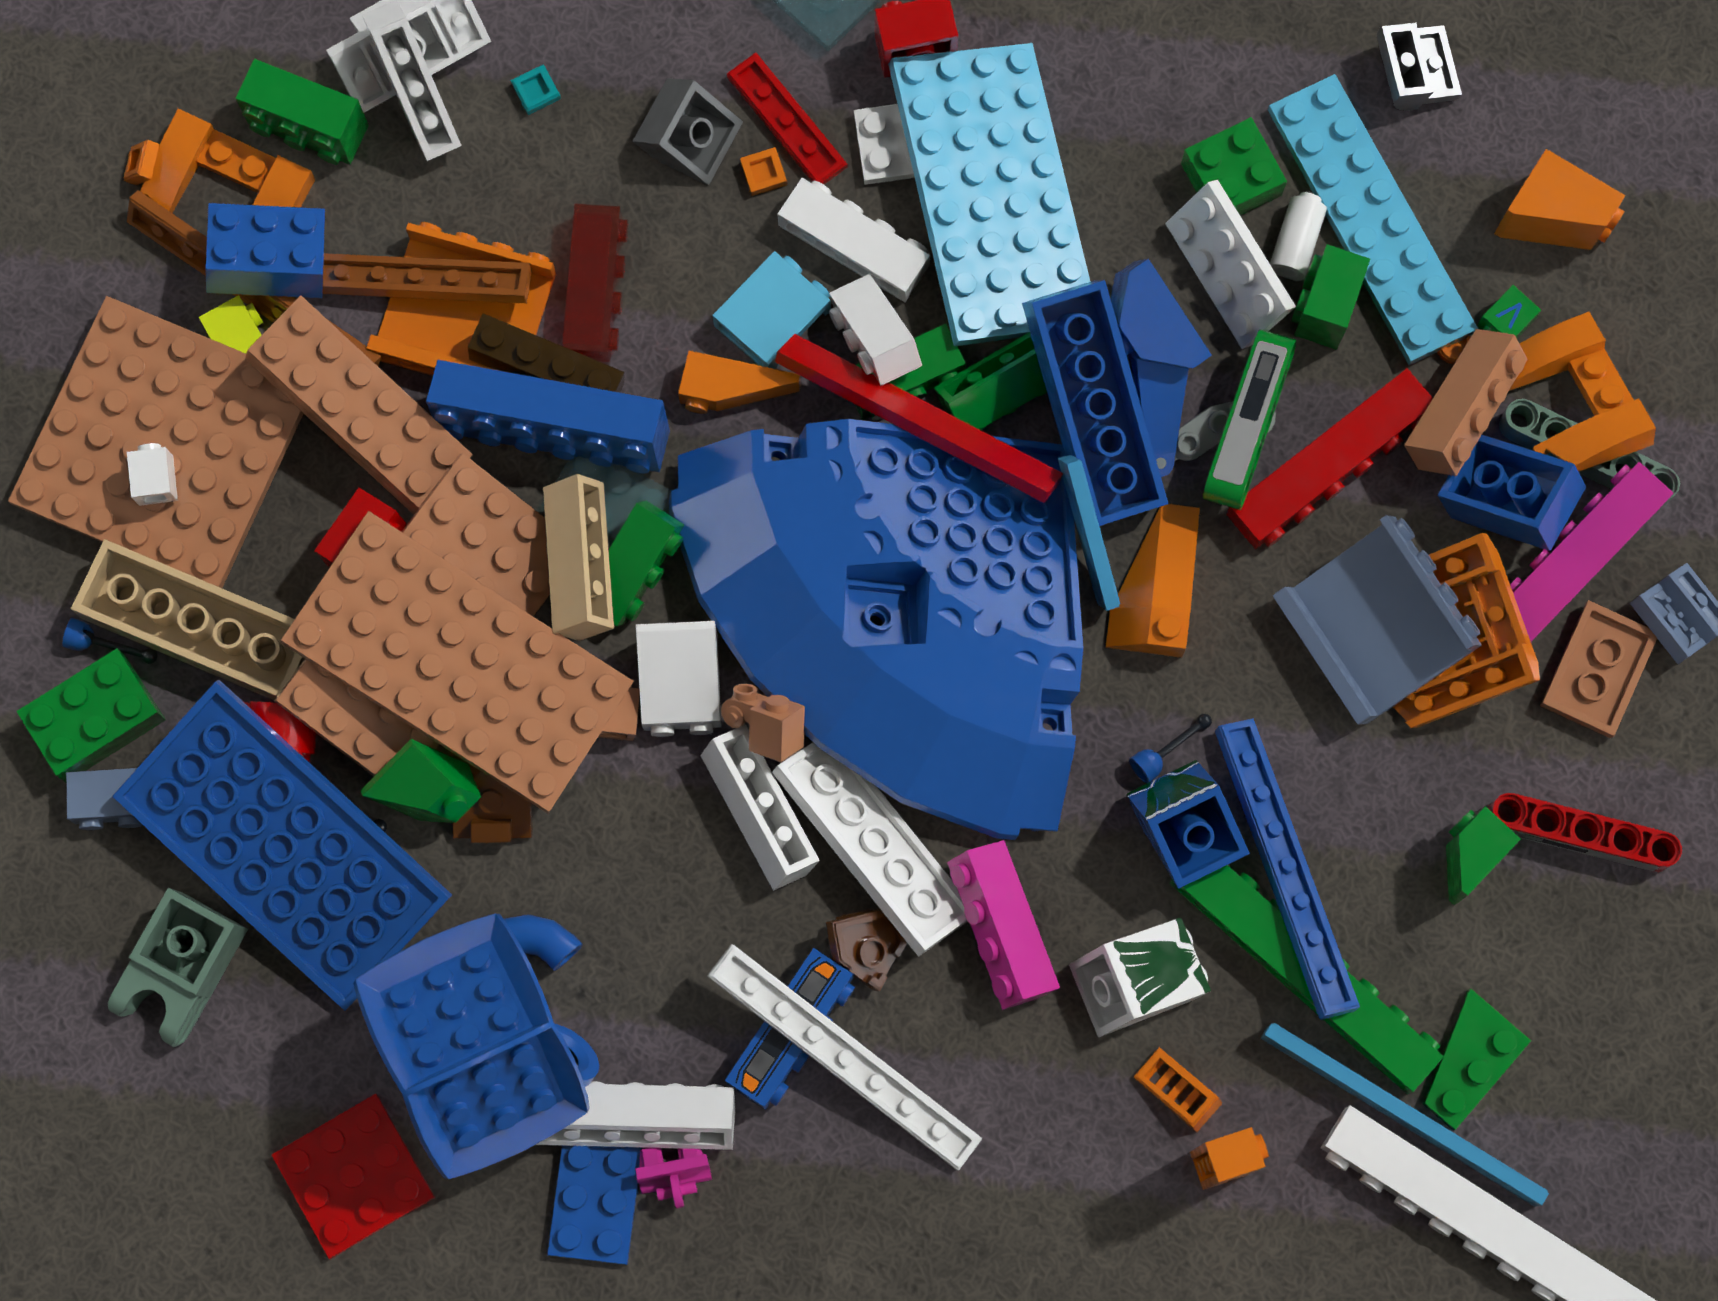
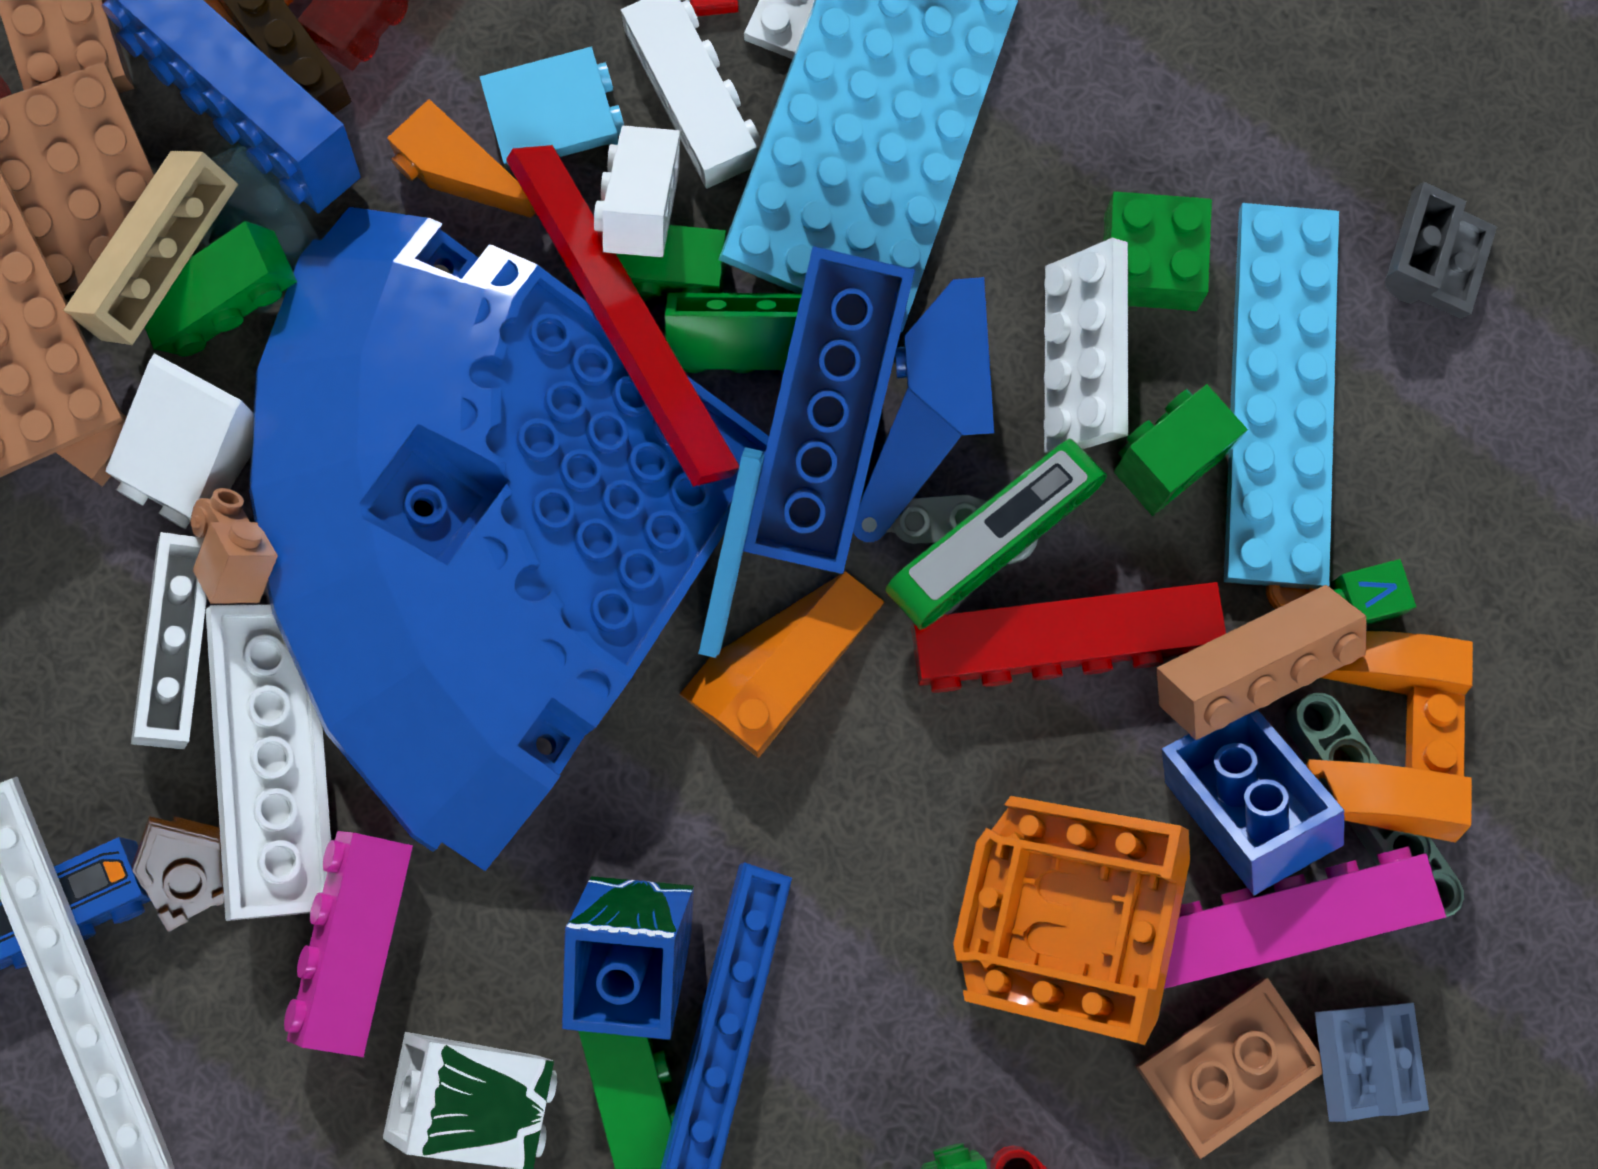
camera: 30 degrees right, 0 degrees up
hinge [1129,714,1212,784] -> none
white brick [1270,192,1327,281] -> none
sand blue panel [1273,515,1482,725] -> none
orange slope [1494,149,1626,250] -> none

